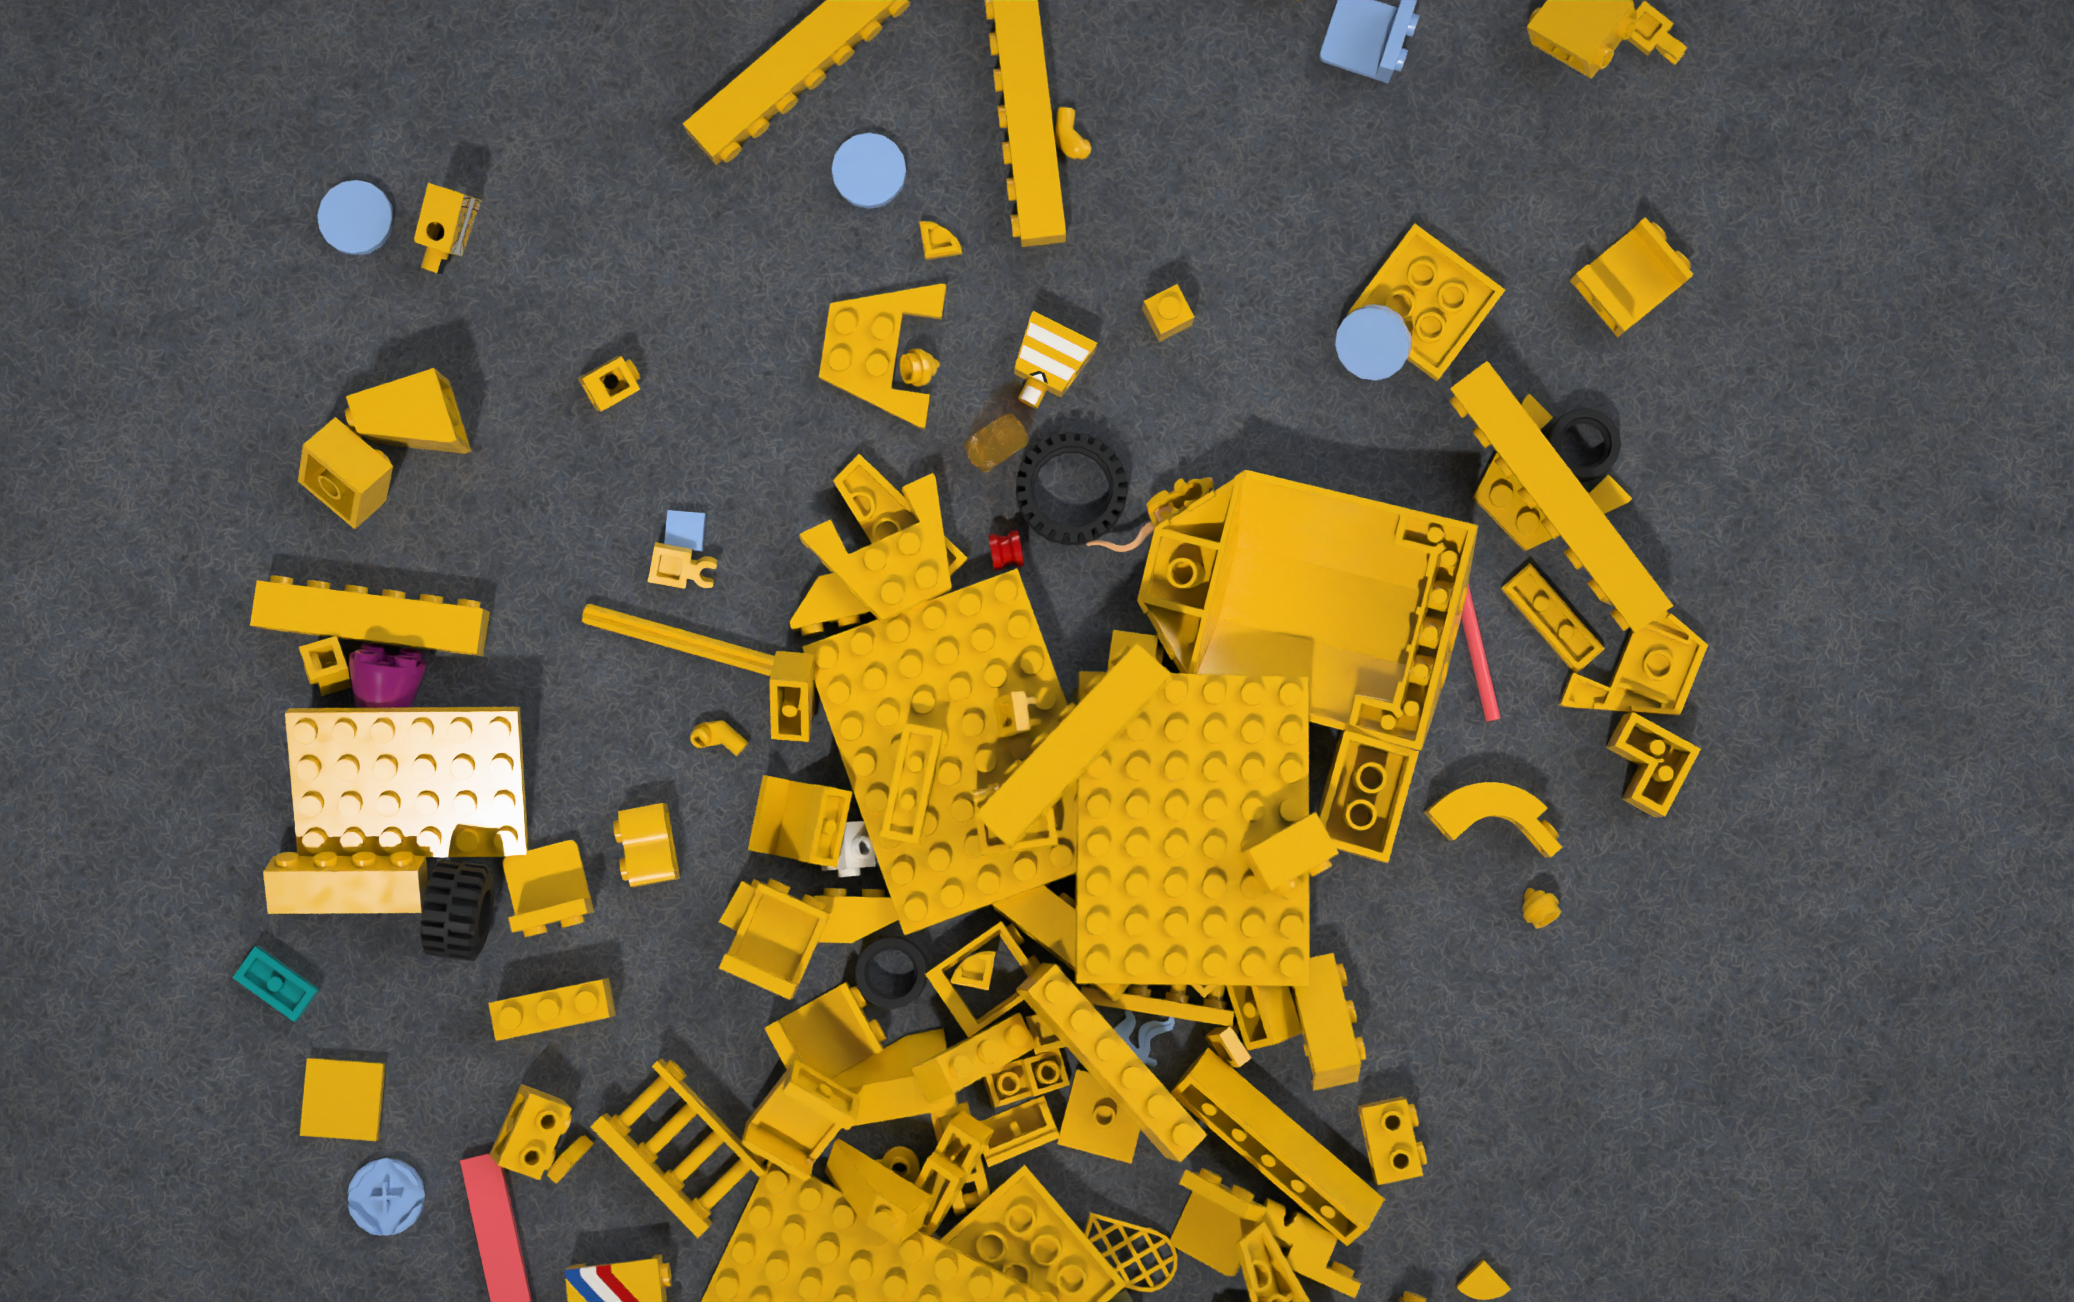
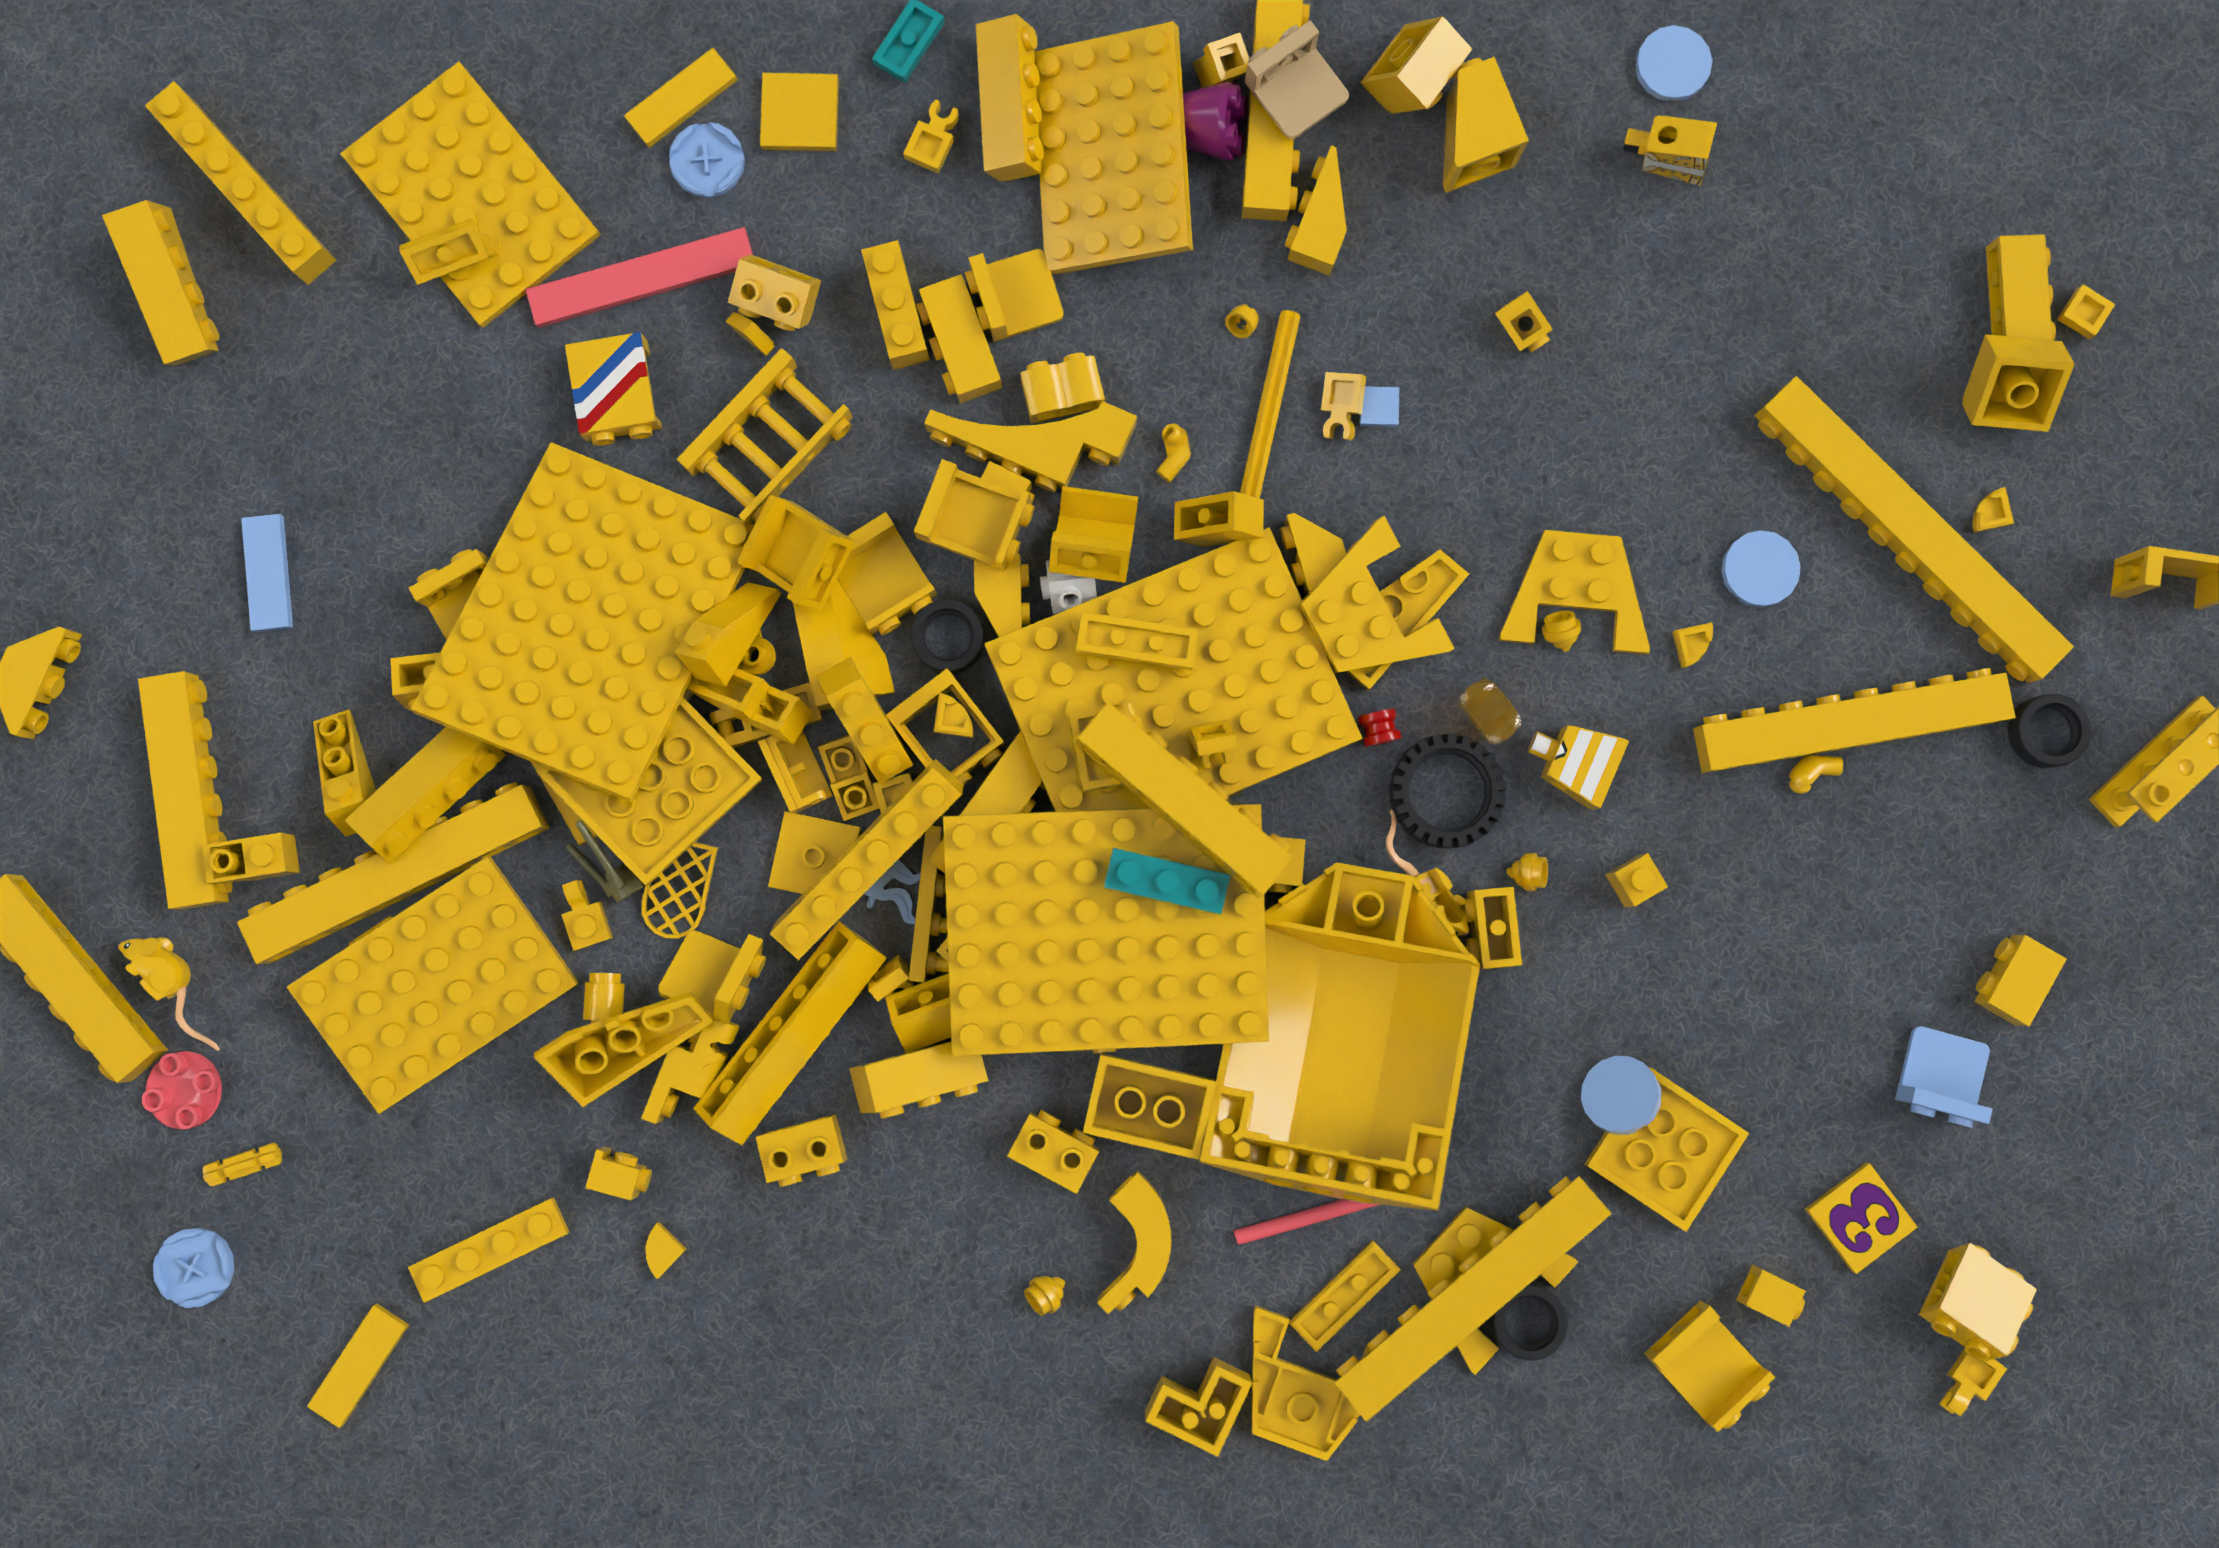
camera: 85 degrees right, 0 degrees up
black tyre [420,859,495,961] -> none
yellow brick [1242,812,1339,895] -> none
none -> yellow tile [624,48,738,148]
none -> yellow plate [903,100,959,174]
none -> yellow brick [916,274,1002,404]
none -> yellow arch [924,401,1137,492]
none -> yellow brick [1007,1110,1099,1194]
none -> teal plate [1104,847,1230,914]
none -> yellow hinge [1225,304,1259,339]
none -> tan bracket [1245,20,1349,140]
none -> yellow slope [1284,145,1347,276]
none -> yellow brick [1462,887,1522,969]
none -> yellow plate [1506,853,1548,891]
none -> yellow brick [1736,1265,1806,1327]
none -> yellow tile [1805,1163,1917,1274]

